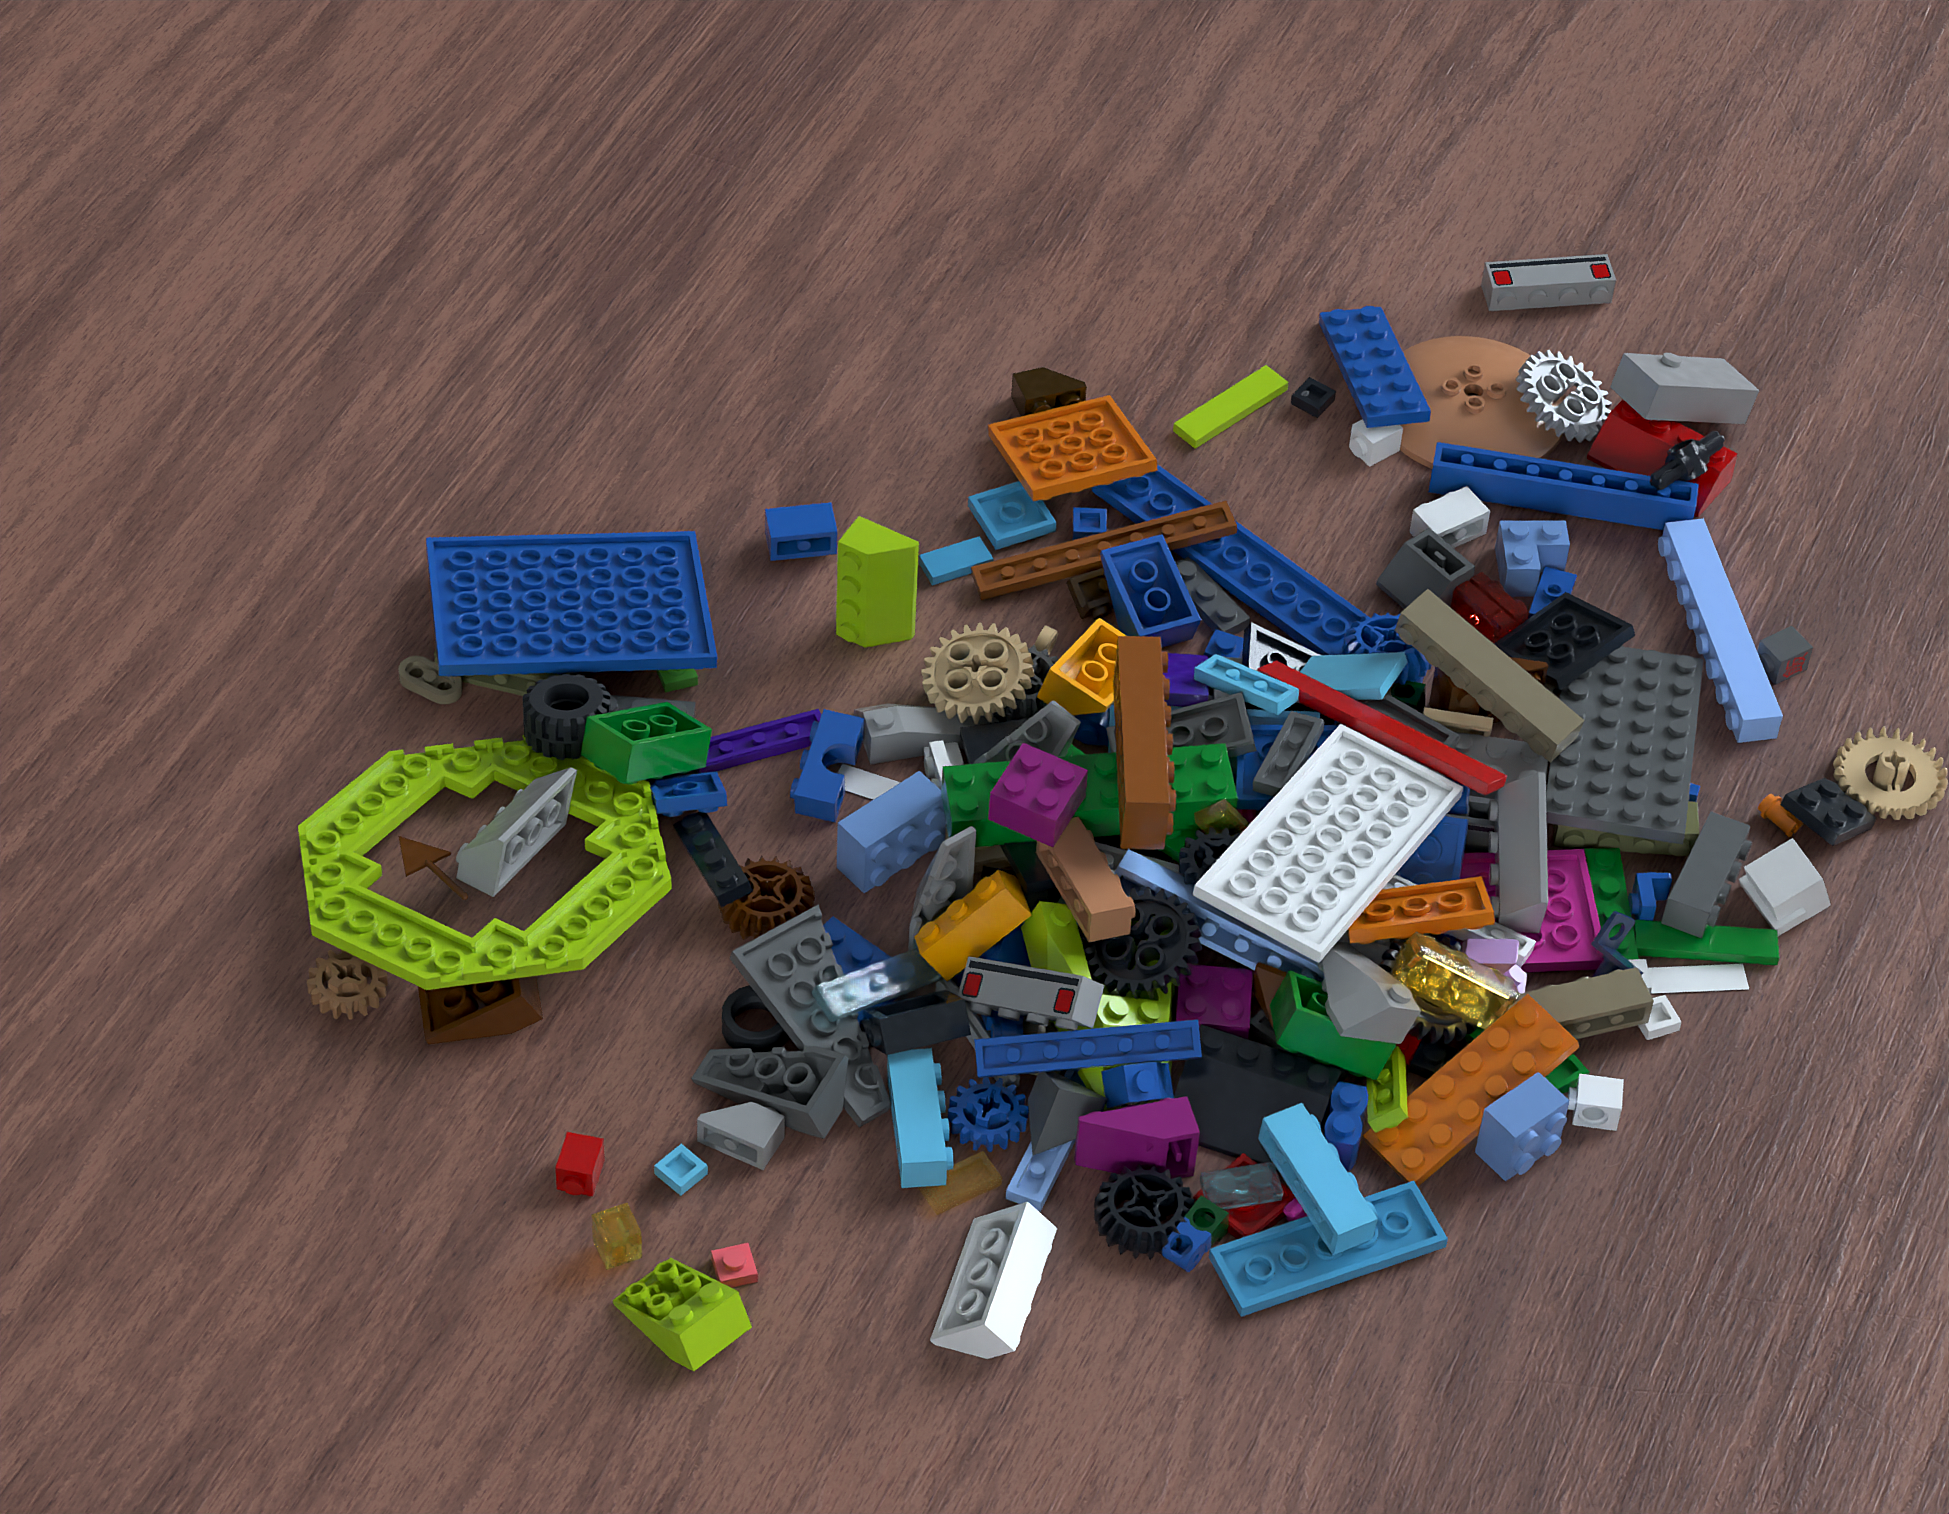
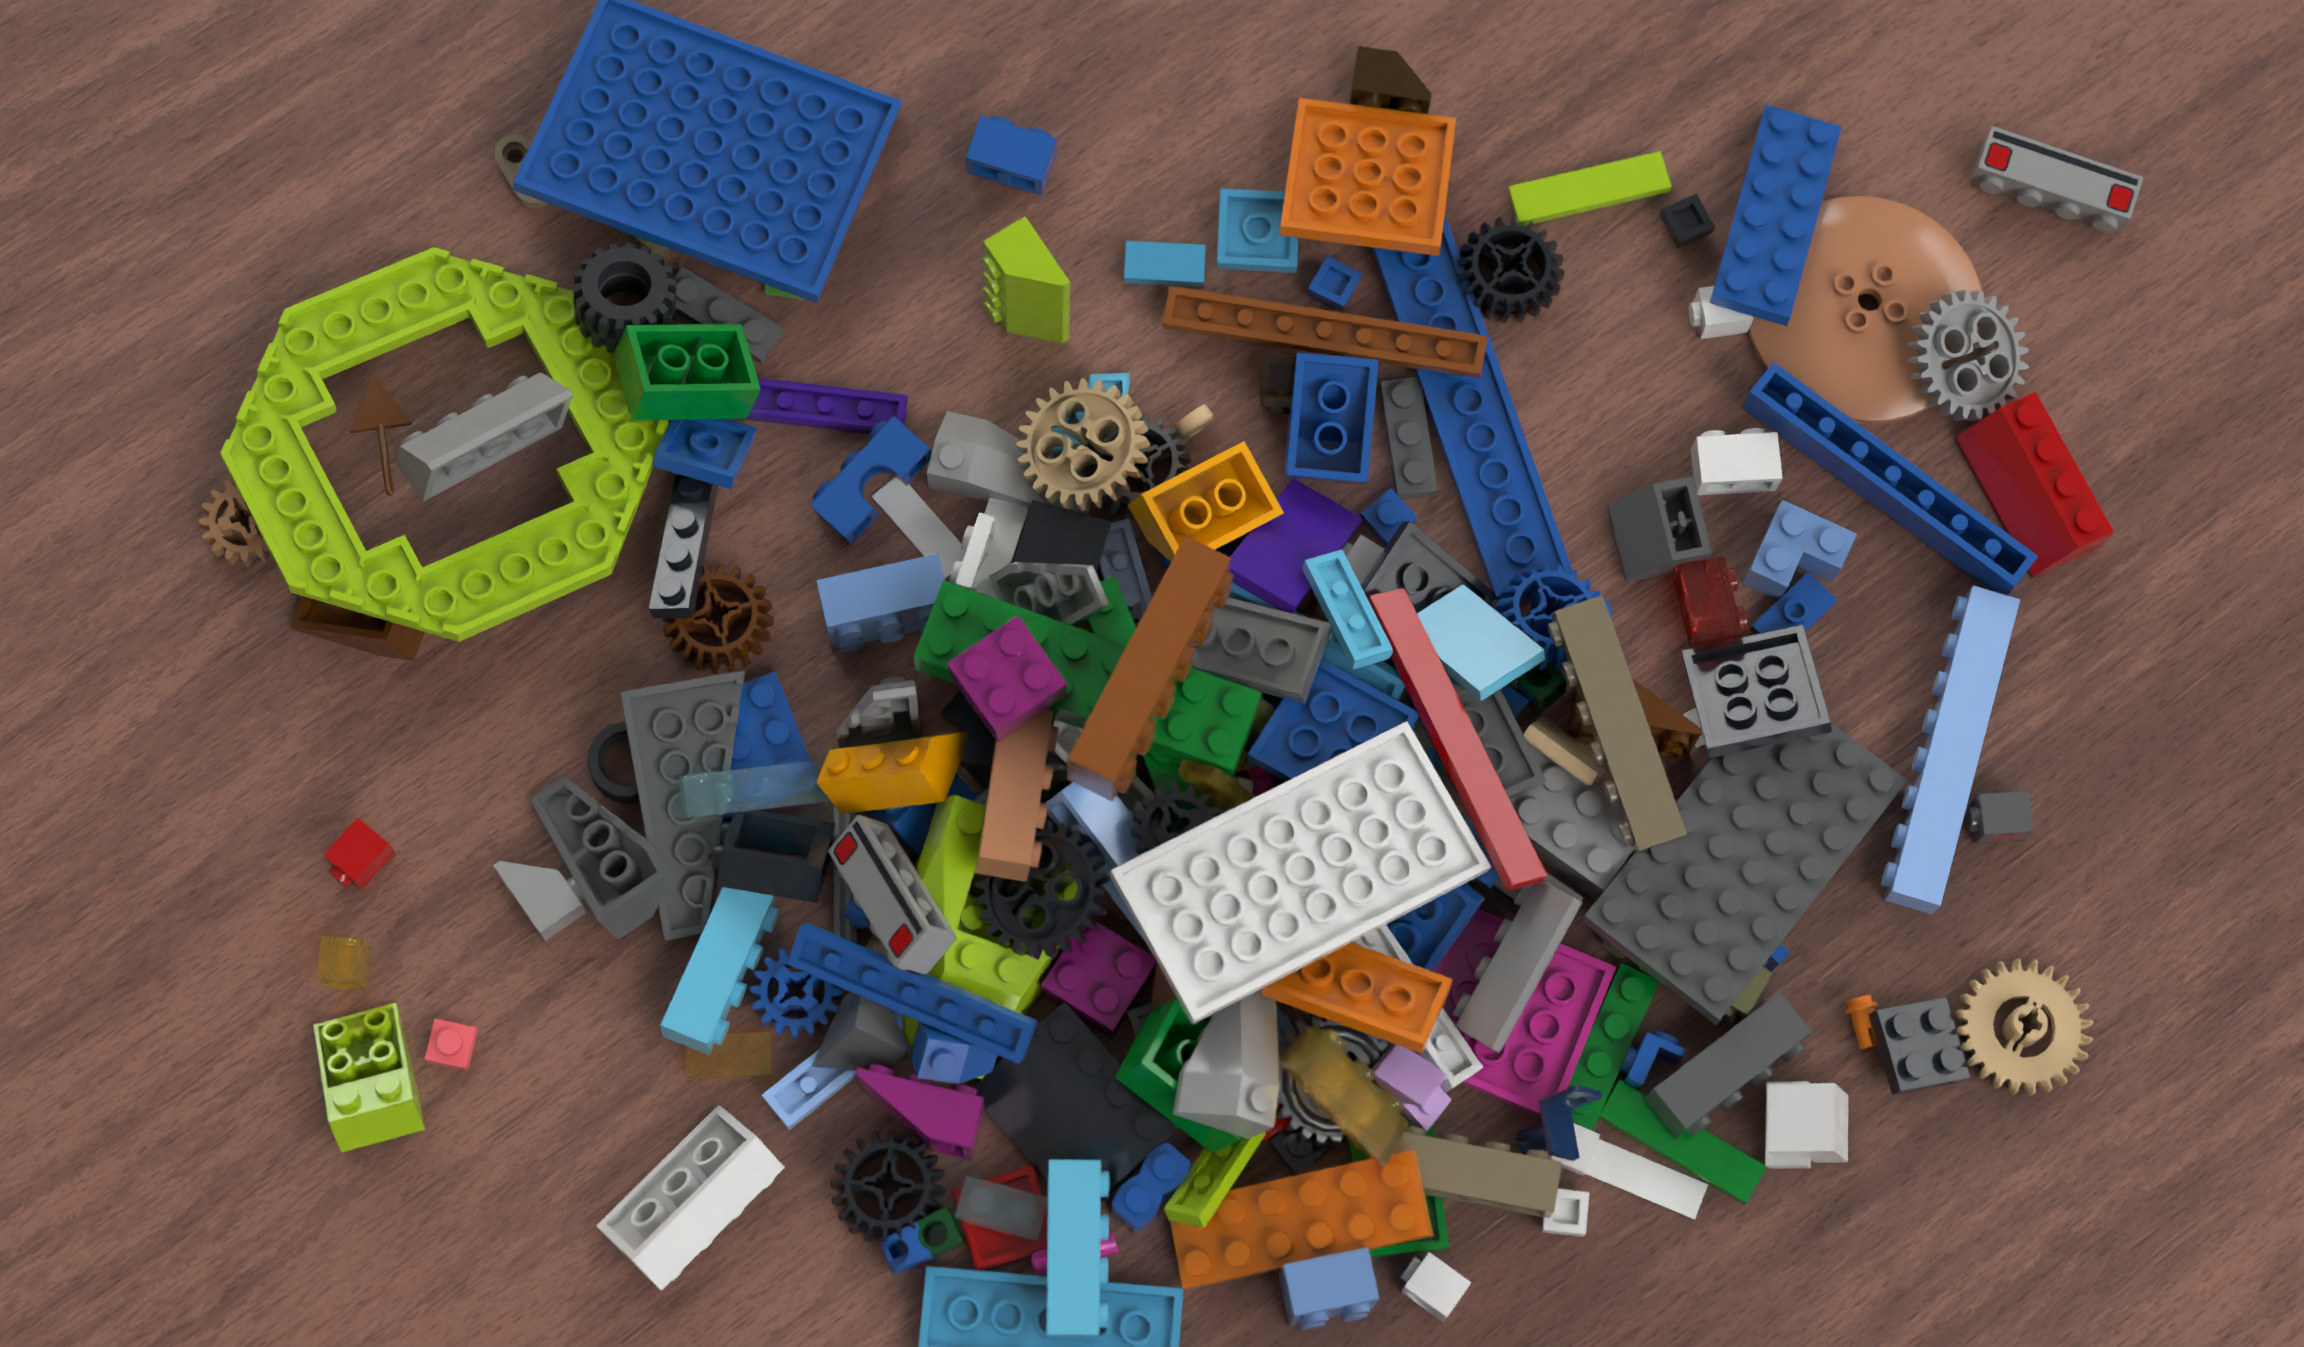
camera: 25 degrees right, 25 degrees up
medium azure plate [654,1144,708,1196] -> none
dark grey plate [1253,711,1324,797] -> none
light grey brick [1610,353,1759,424] -> none
black axle [1649,431,1725,490] -> none
none -> black gear [1456,216,1564,324]

